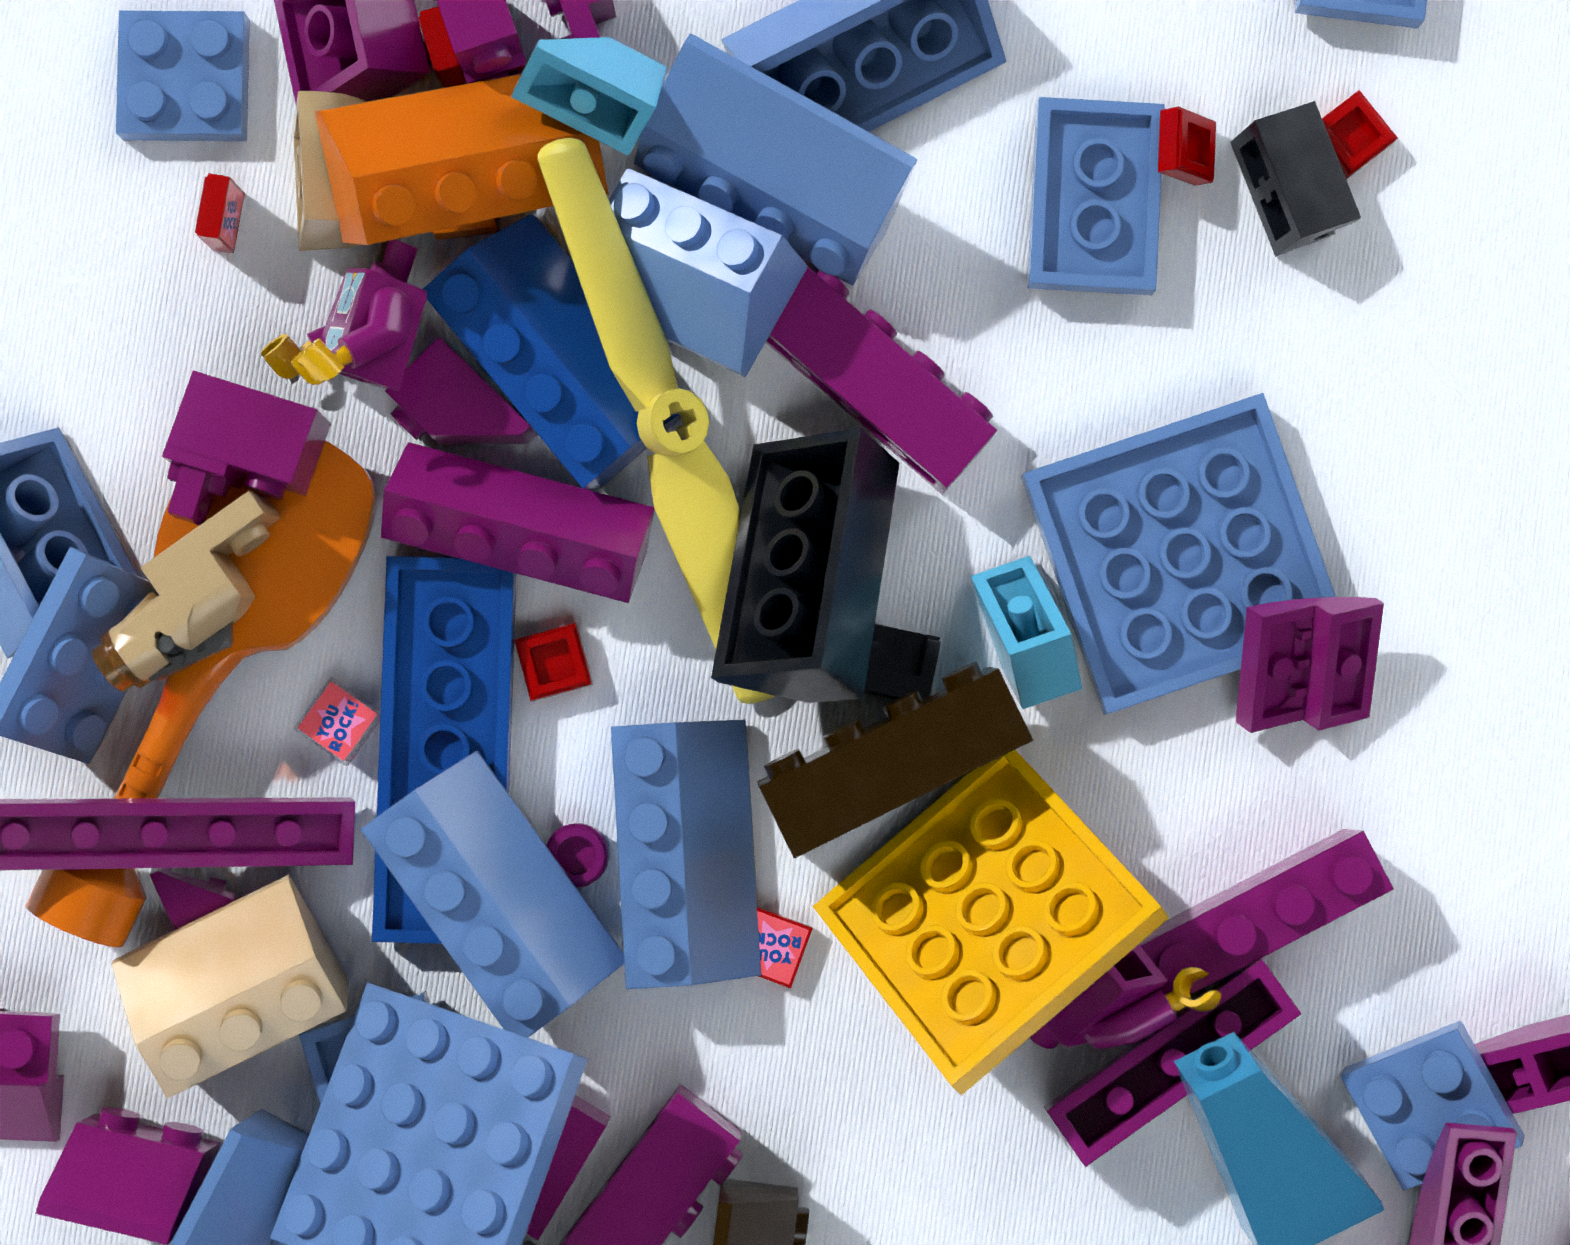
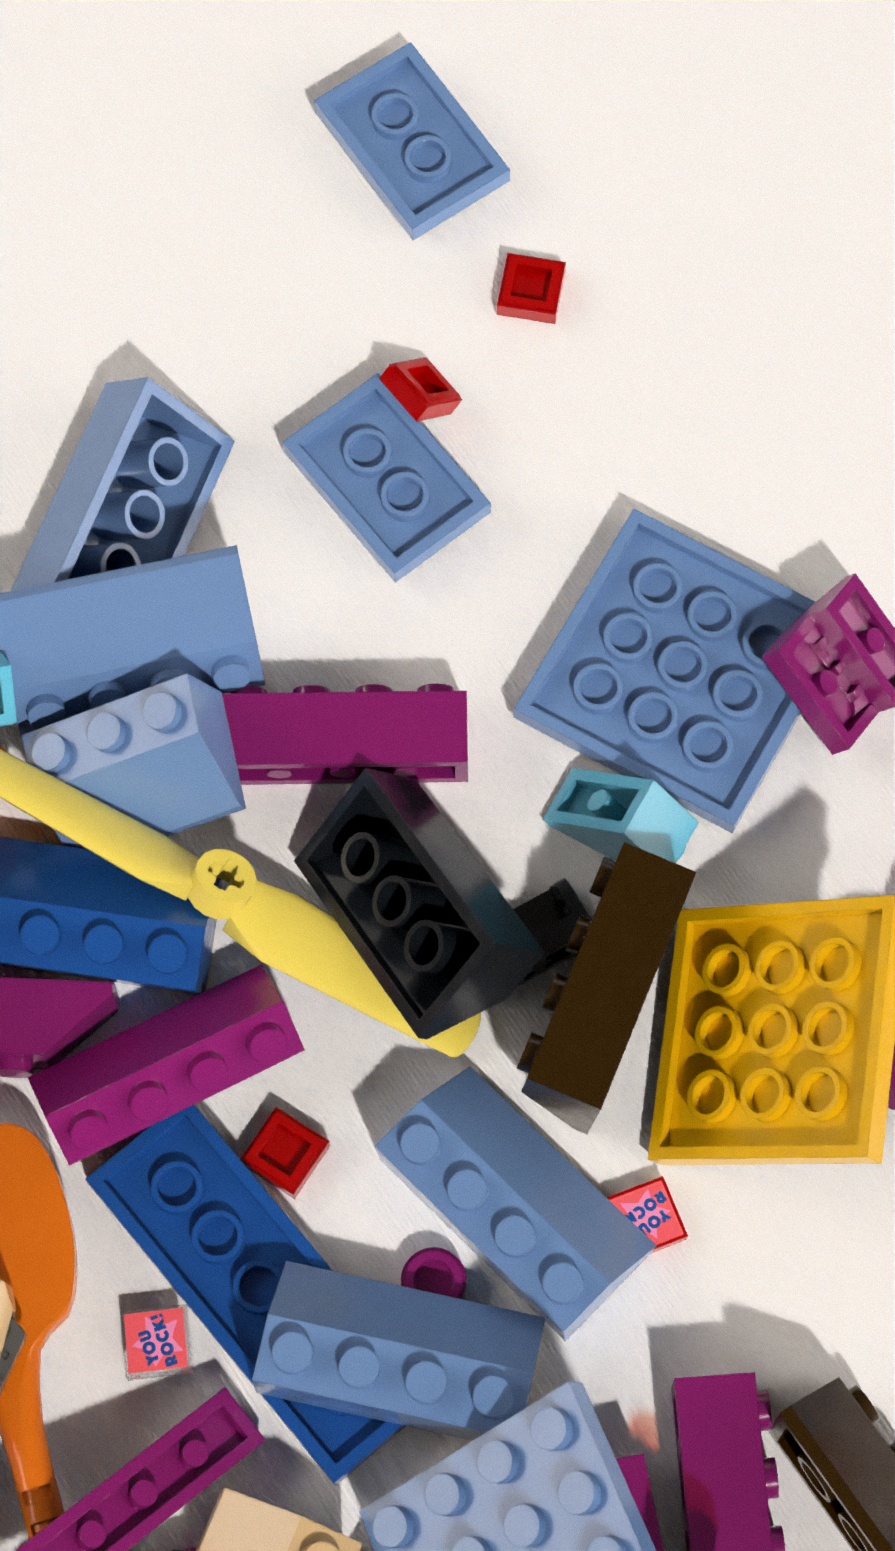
camera: 35 degrees left, 15 degrees down
black hinge [1230,101,1361,257] -> none

